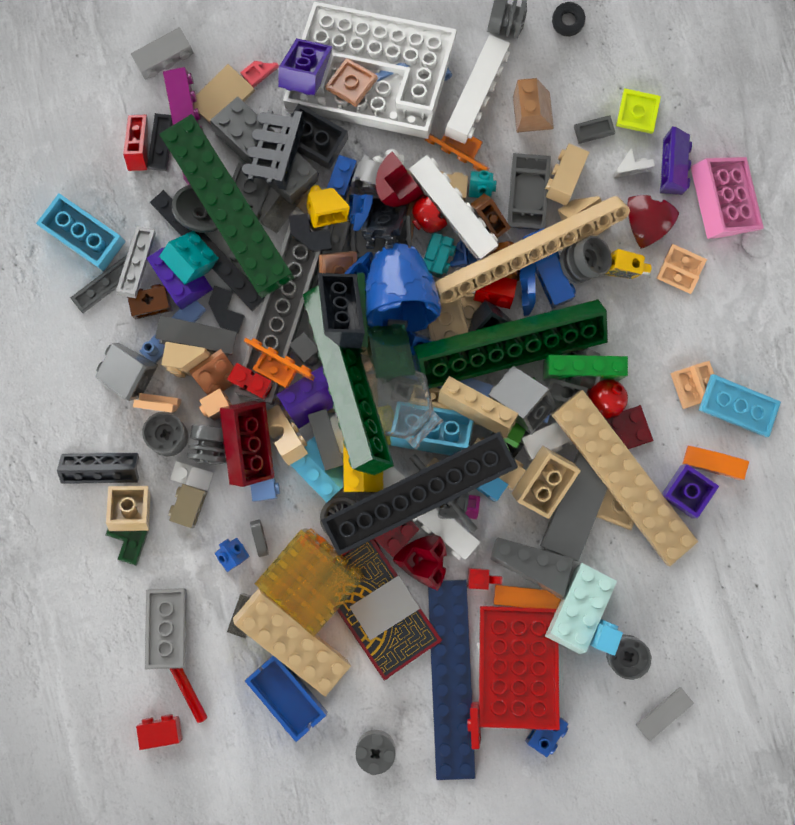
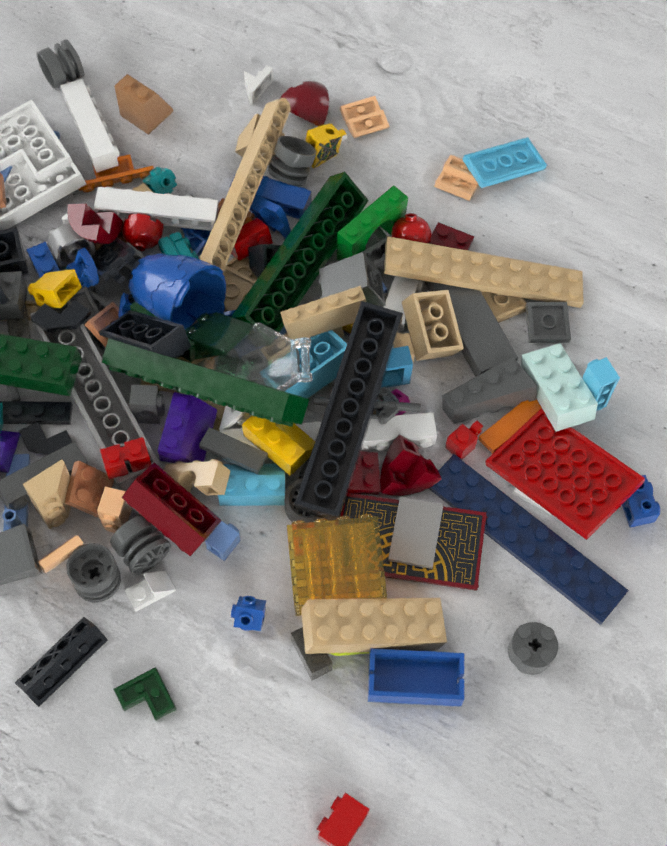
camera: 45 degrees left, 20 degrees down
tan brick [106,486,151,531] -> none
light grey tile [145,588,186,670] -> none
dark tan brick [168,484,207,528] -> none
red axle [170,668,207,723] -> none
orange bracket [244,338,315,389] -> none
dark grey beam [250,519,269,557] -> none
red plate [467,702,481,749] -> none
reddish brown brick [470,194,511,238] -> none
dark grey slope [507,153,551,230] -> none
tan brick [545,143,589,206] -> none
black tyre [552,2,586,37] -> none
dark grey tile [574,115,615,144] -> none
dark grey wheel [606,635,652,680] -> none
neon yellow plate [616,88,661,134] -> none
dark purple slope [660,126,692,195] -> none
dark purple brick [662,464,719,518] -> none
orange slope [682,445,749,480] -> none
bright pink slope [691,157,764,239] -> none
none -> dark grey plate [525,302,571,343]

